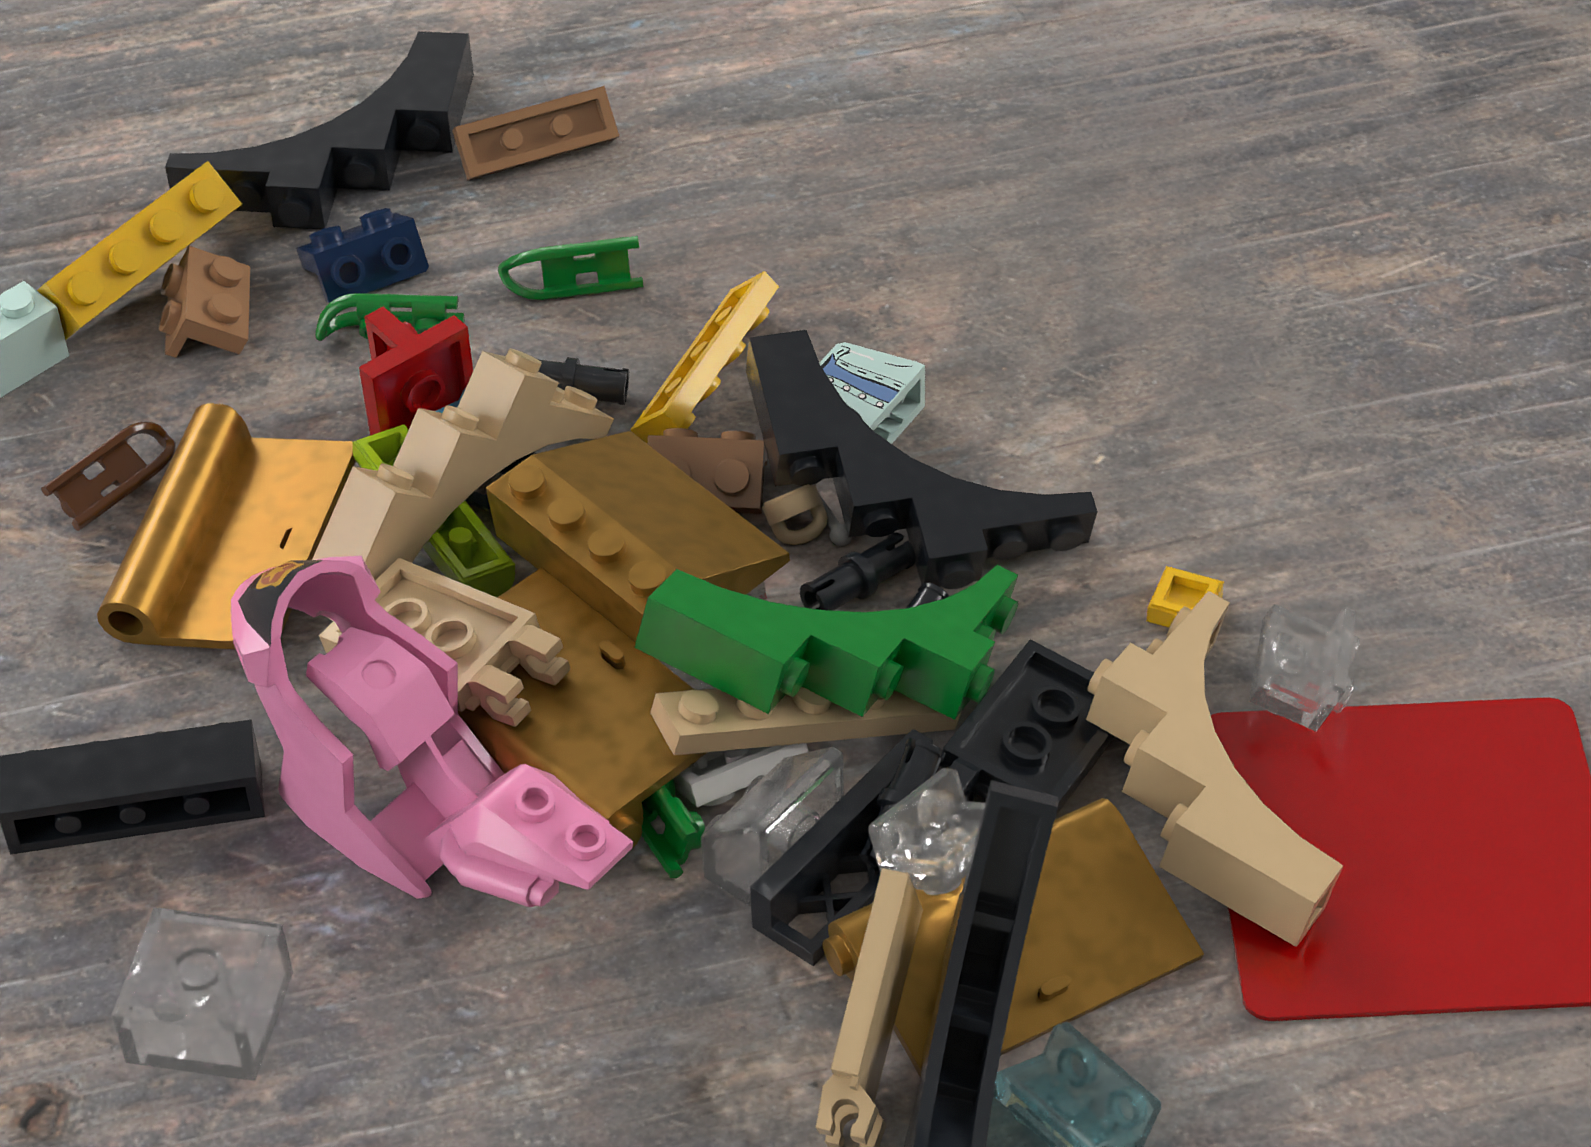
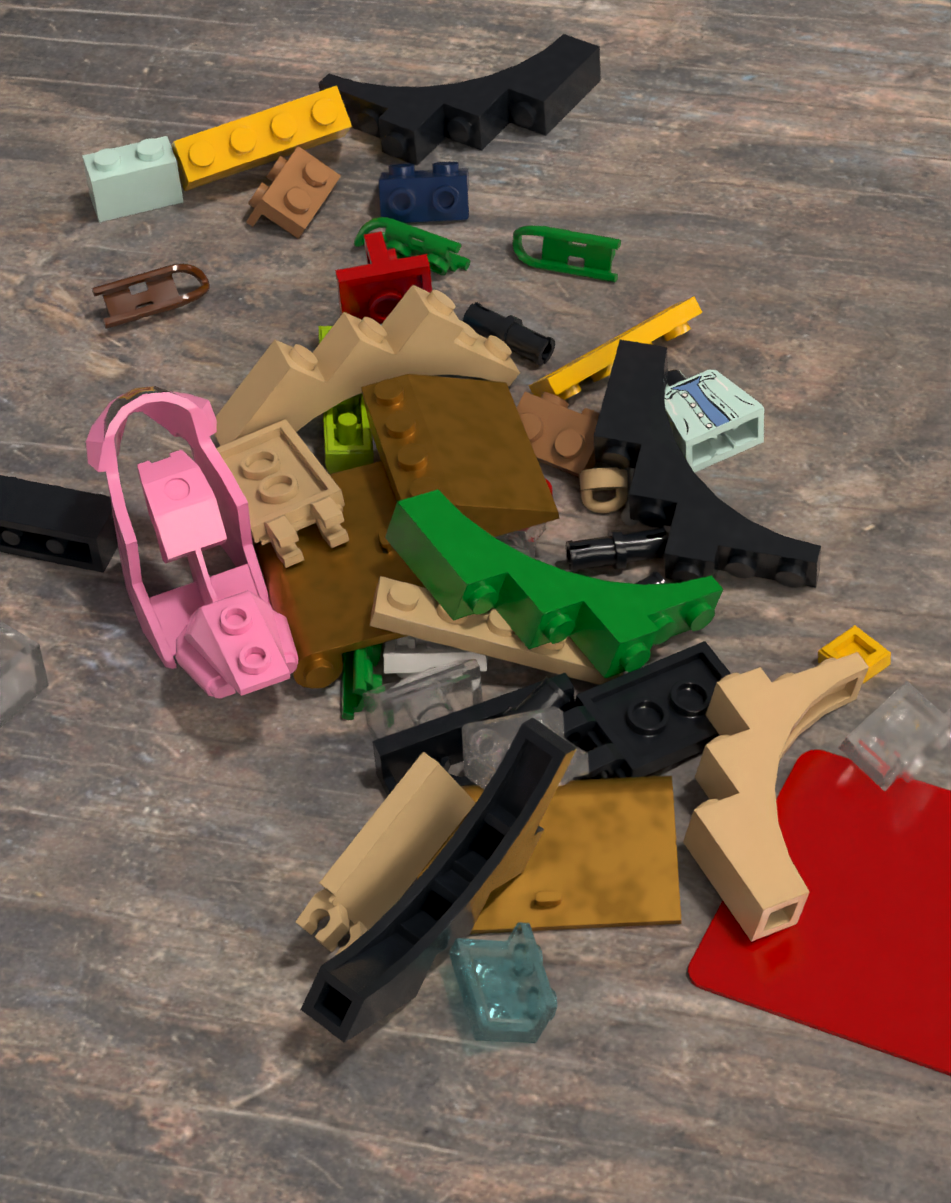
camera: 30 degrees right, 0 degrees up
pearl gold door [97,403,356,650] -> none
medium nougat plate [452,86,619,181] -> none

